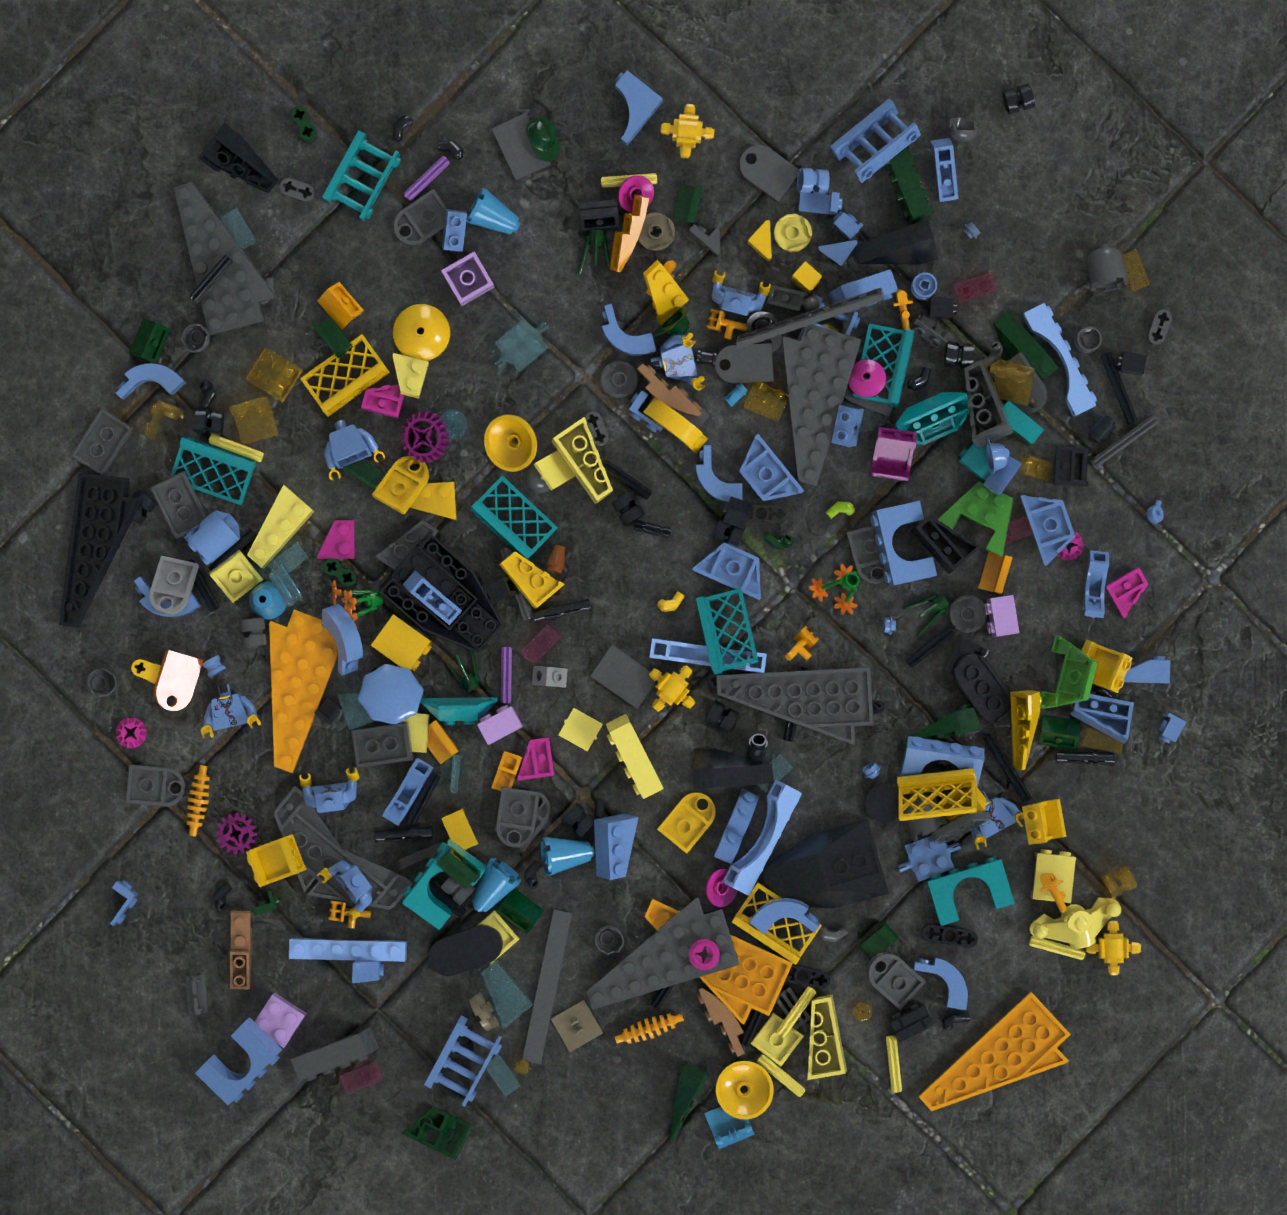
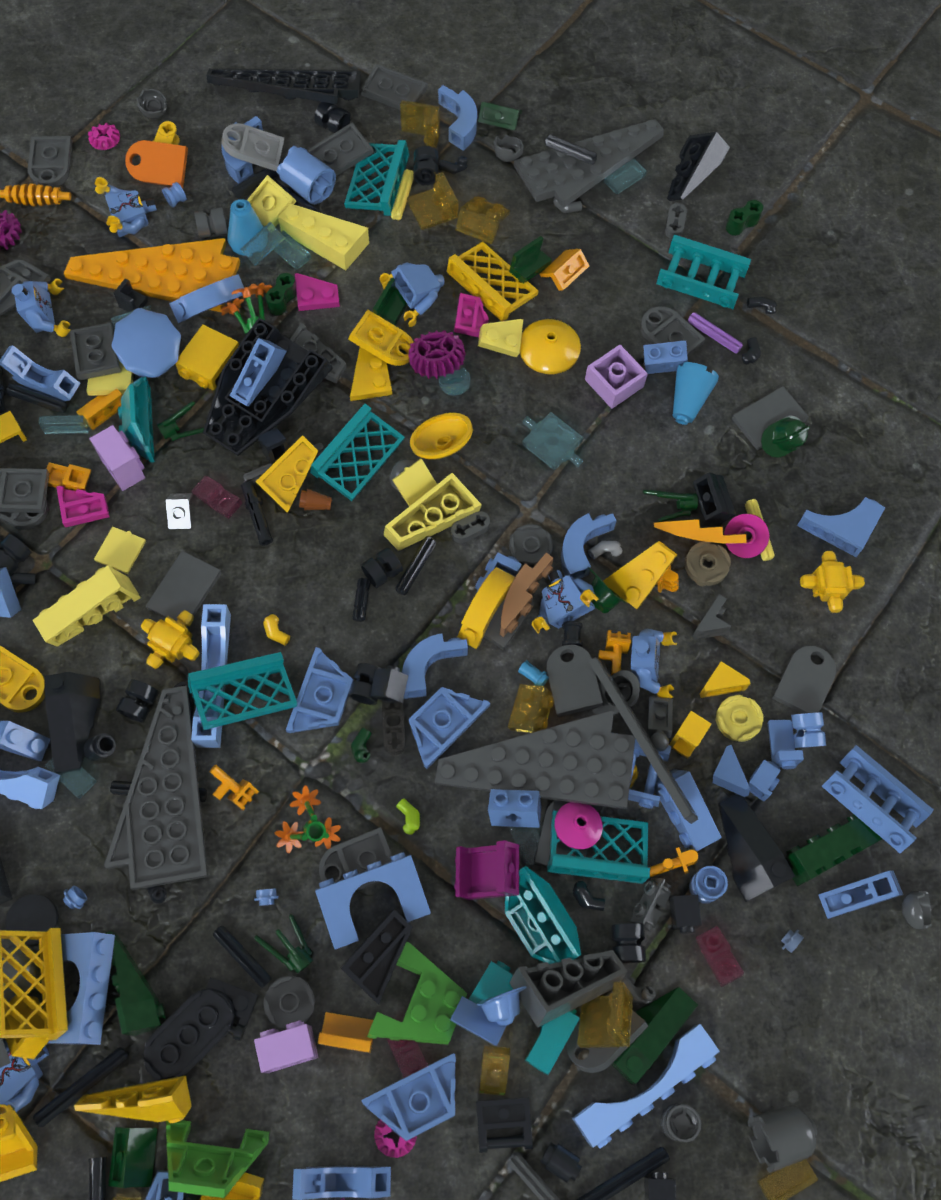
camera: 80 degrees right, 20 degrees down
medium lavender axle [501,647,512,703] -> none
dark green panel [672,183,703,226] -> none
none -> light grey arm [588,541,623,559]

